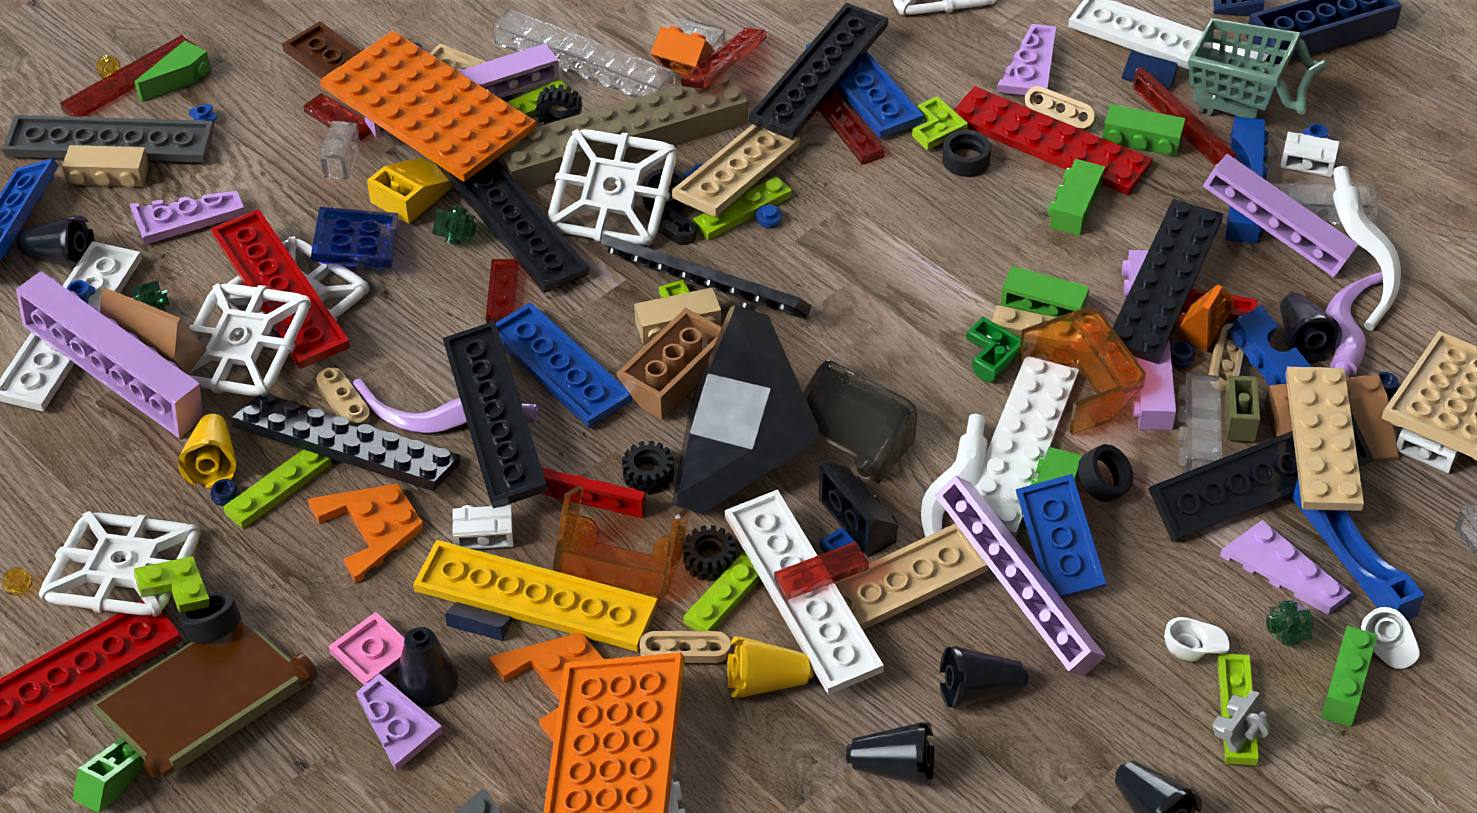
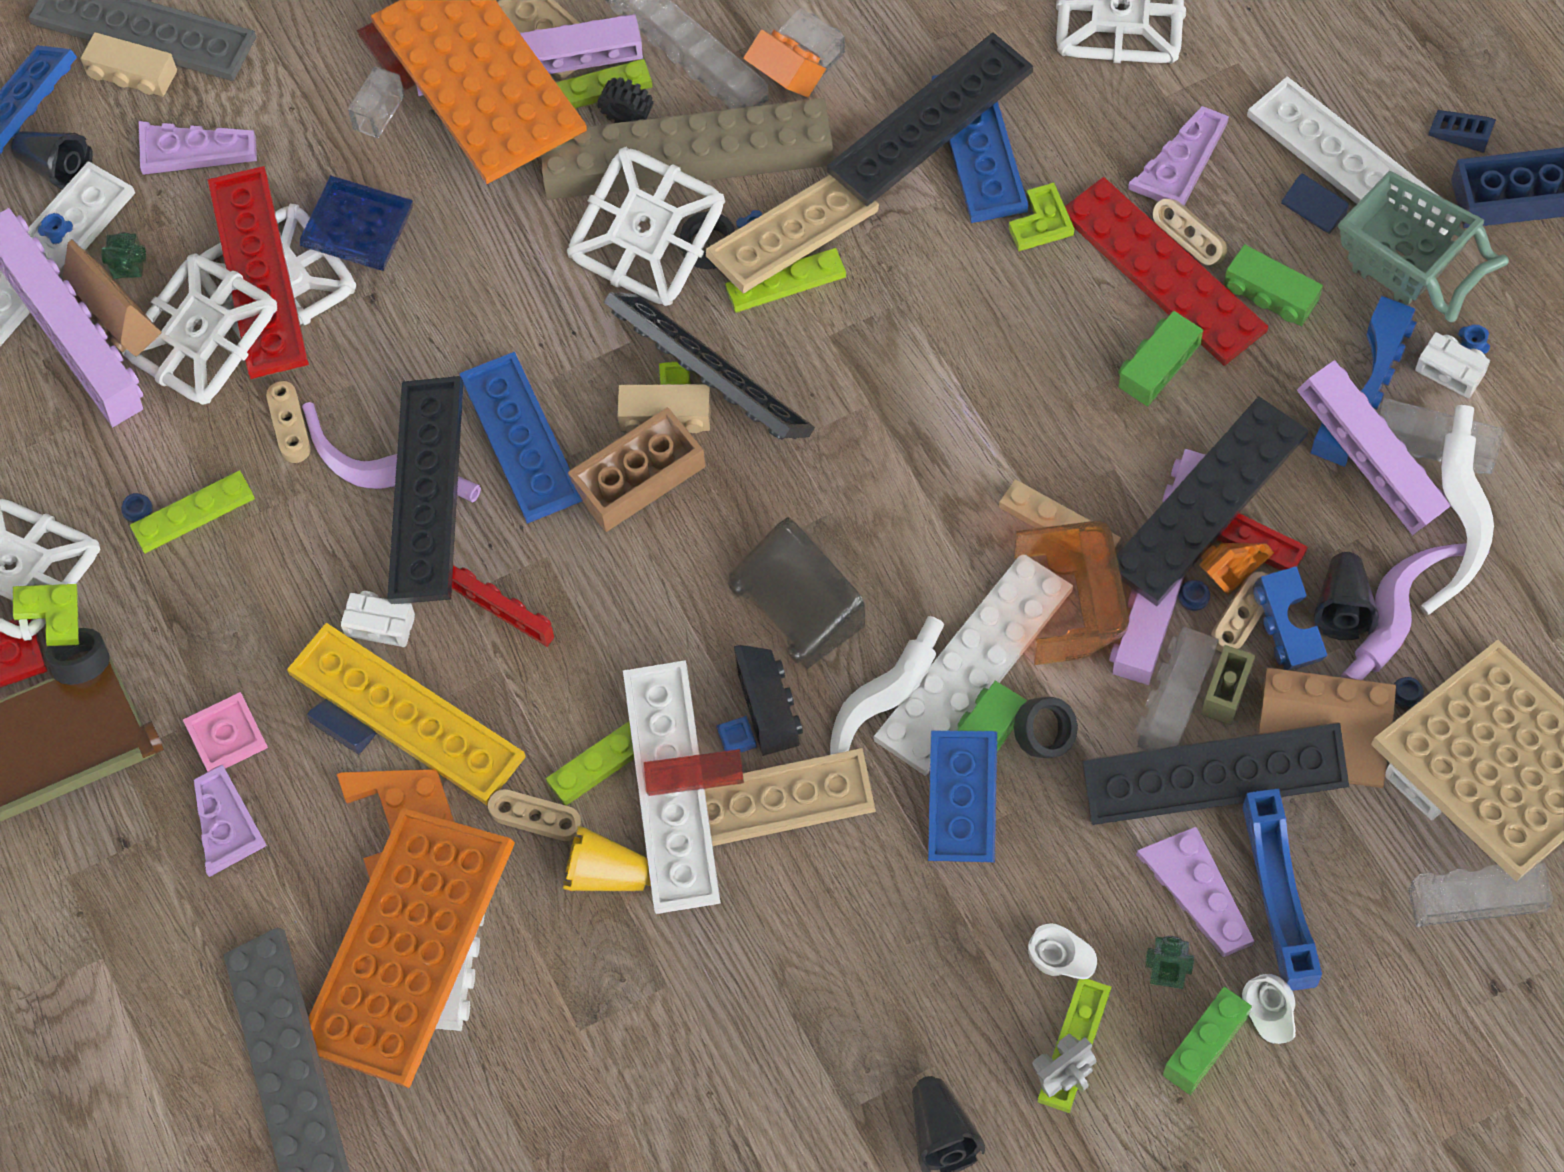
camera: 20 degrees right, 15 degrees up
yellow cone [178,414,237,488] -> none
blue plate [189,104,217,123] -> none
black plate [232,393,460,491] -> none
orange wing [308,483,424,584] -> none
yellow slope [367,157,454,224] -> none
black cone [397,627,458,707] -> none
clear green brick [432,206,476,245] -> none
black plate [435,159,589,293] -> none
clear red tile [486,259,519,323] -> none
clear orange windscreen [553,486,690,601] -> none
black tyre [622,441,674,495] -> none
black beam [658,208,696,245] -> none
black panel [672,302,818,514] -> none
clear red tile [681,27,767,89] -> none
black tyre [683,525,736,581] -> none
blue plate [756,205,782,229] -> none
clear red tile [818,90,884,165] -> none
black cone [846,722,935,786] -> none
lavender brick [935,476,1106,676] -> none
black cone [939,646,1028,708] -> none
black tyre [942,130,991,177] -> none
green brick [966,316,1027,382] -> none
bright green brick [1000,266,1089,322] -> none
clear red tile [1133,67,1236,167] -> none
tan plate [1286,367,1364,511] -> none

